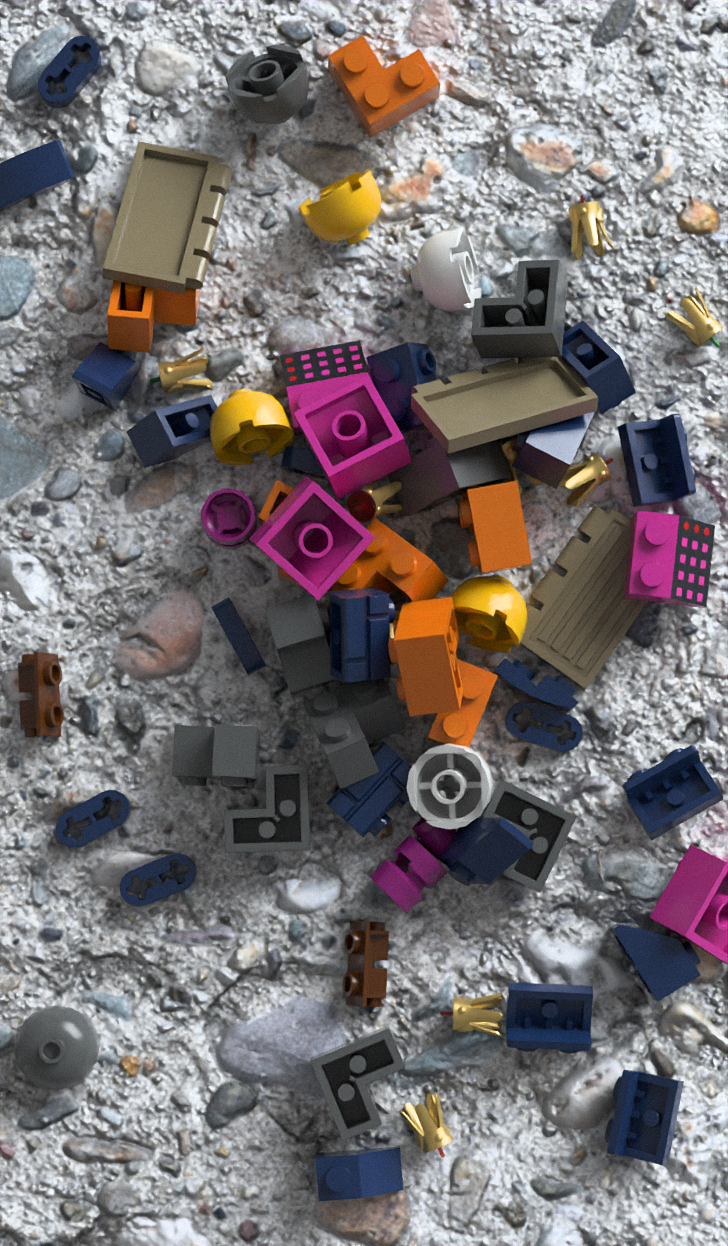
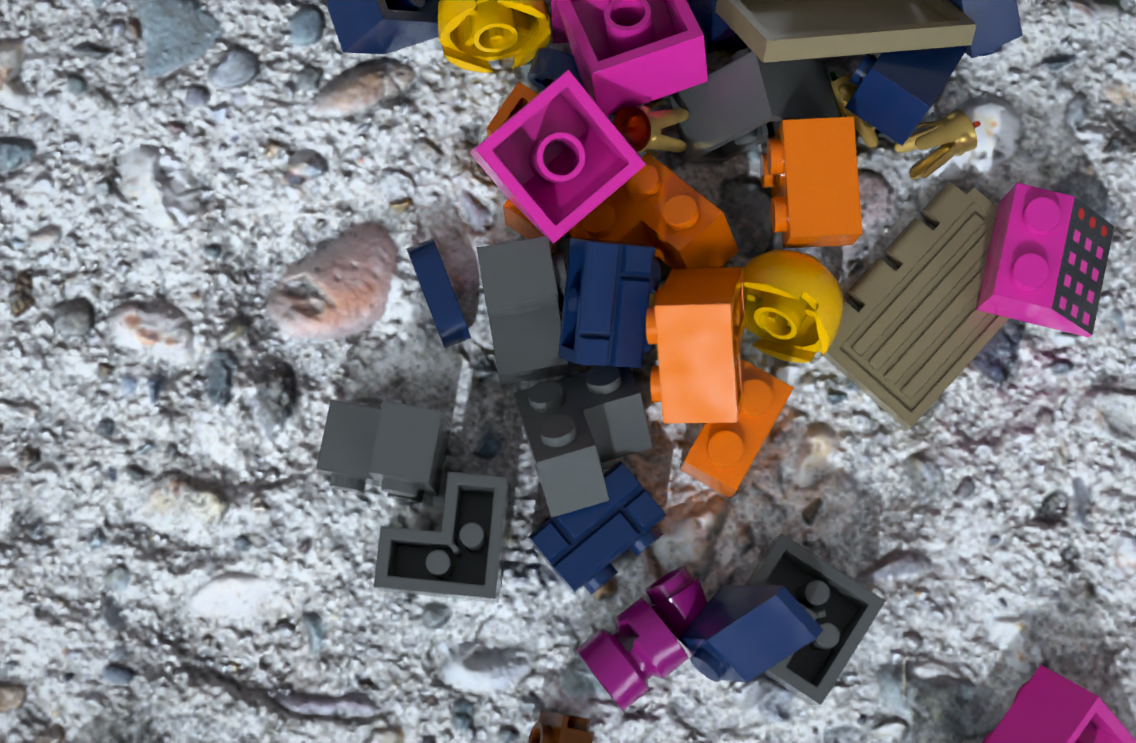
camera: 10 degrees right, 5 degrees down
reddish brown hinge [17,652,64,738] -> none
dark blue beam [56,790,131,848] -> none
dark blue beam [120,853,197,907] -> none
magenta wheel [201,489,257,549] -> none
white cylinder [407,743,493,830] -> none
dark blue slope [493,658,579,711] -> none
dark blue beam [505,702,583,752] -> none
dark blue bracket [617,414,696,507] -> none
dark blue bracket [622,745,723,841] -> none

